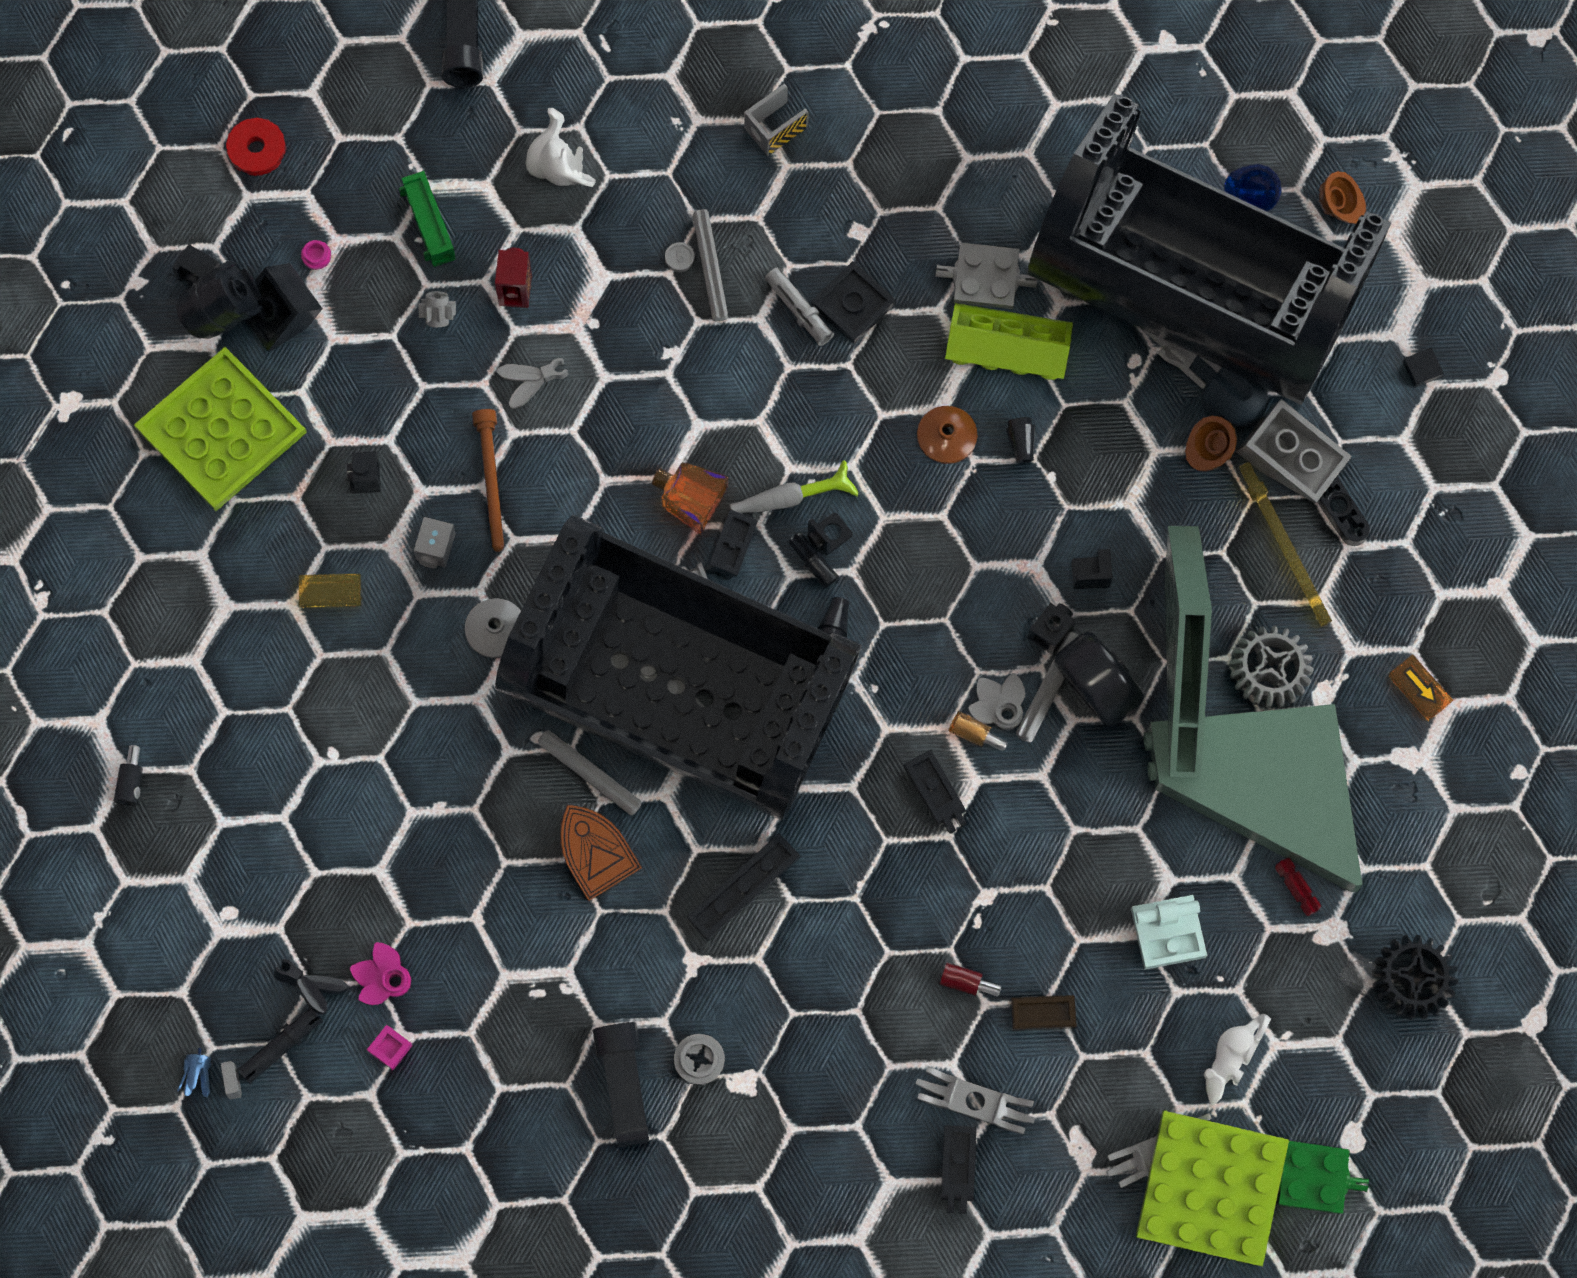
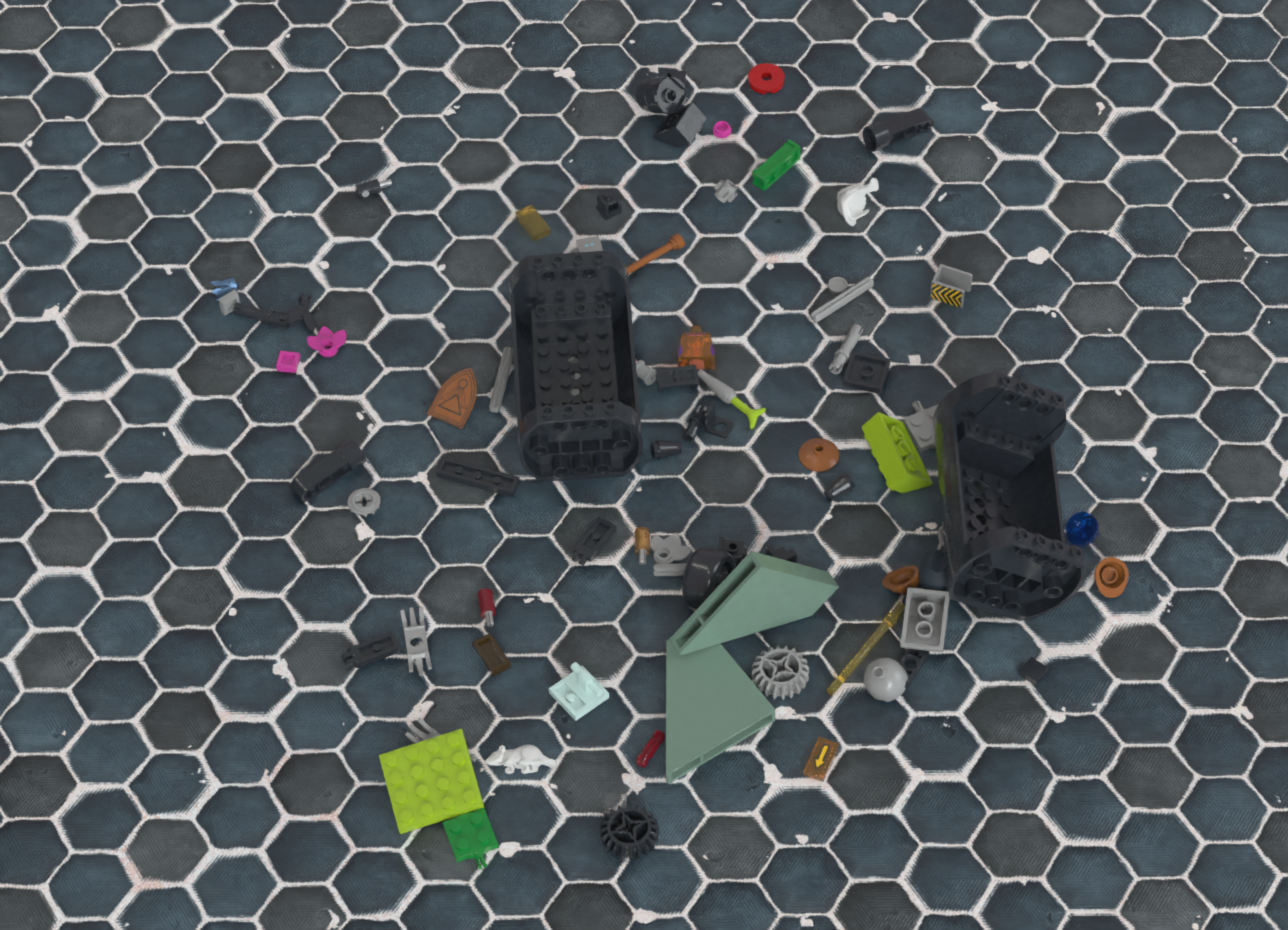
camera: 65 degrees right, 20 degrees down
lime plate [134,347,307,512] -> none
dark red brick [495,247,532,308] -> none
light grey piece [497,358,568,409] -> none
none -> light grey cylinder [863,658,908,702]

